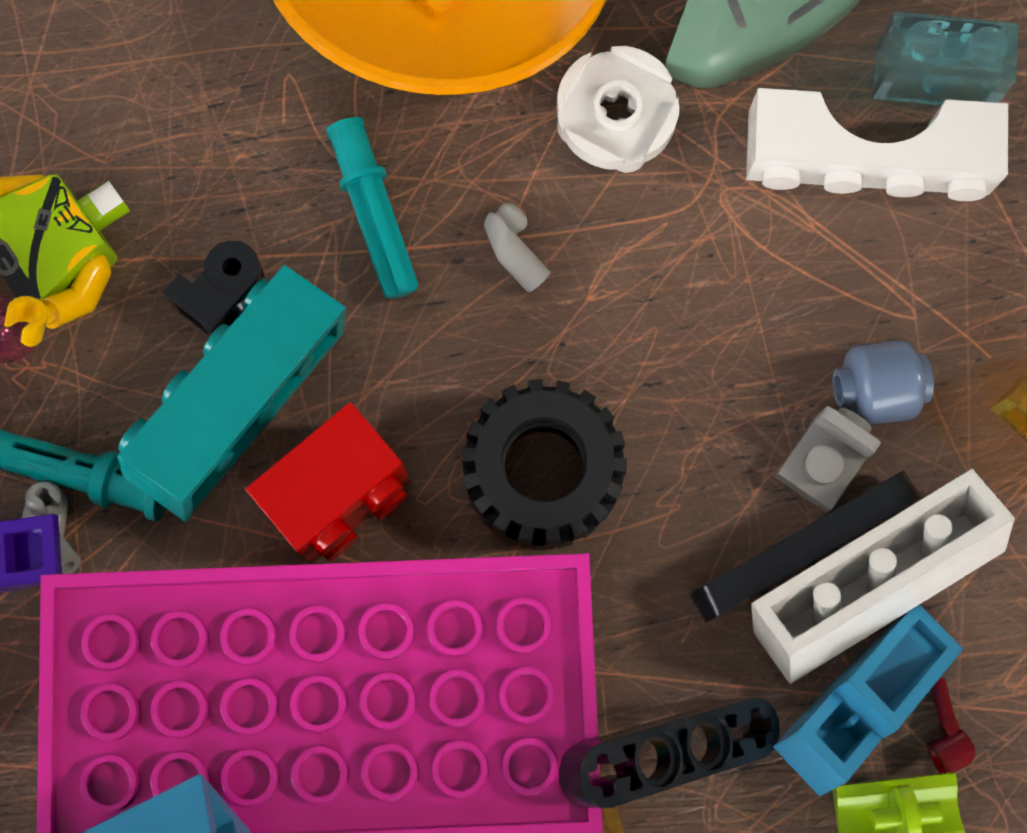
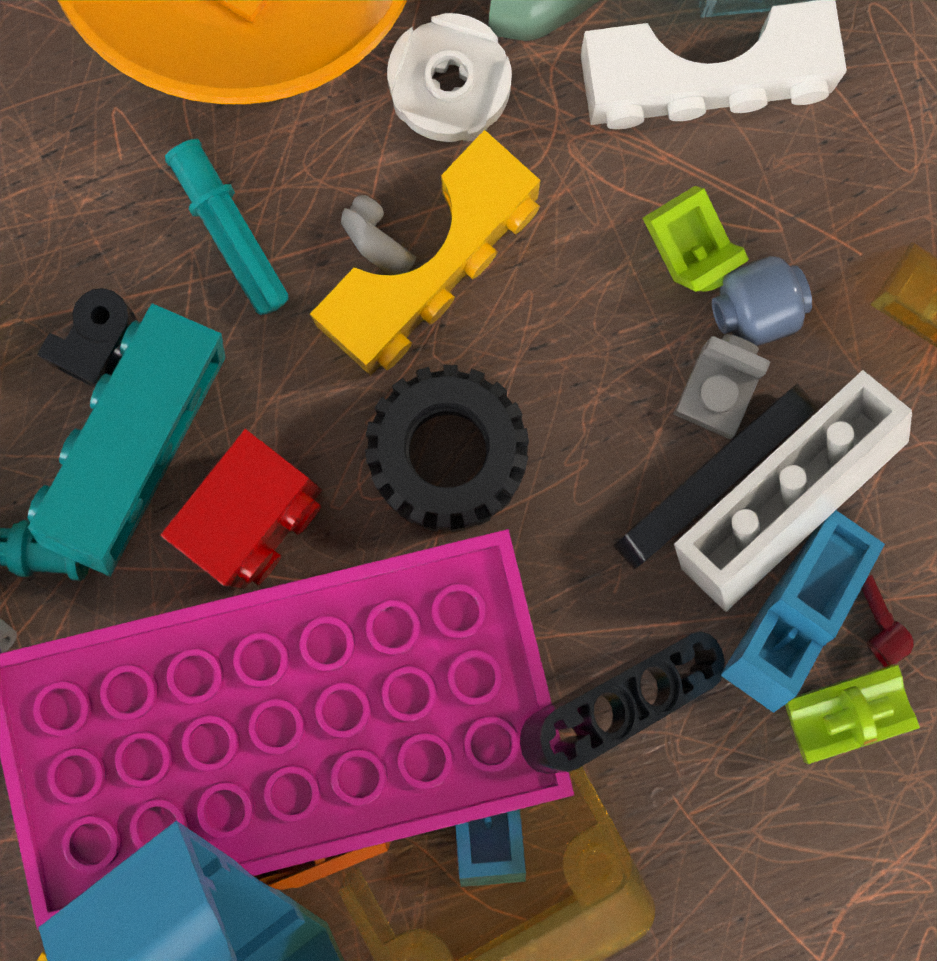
camera: 10 degrees left, 5 degrees up
none -> yellow arch [310,130,541,376]
none -> lime bracket [642,186,749,292]

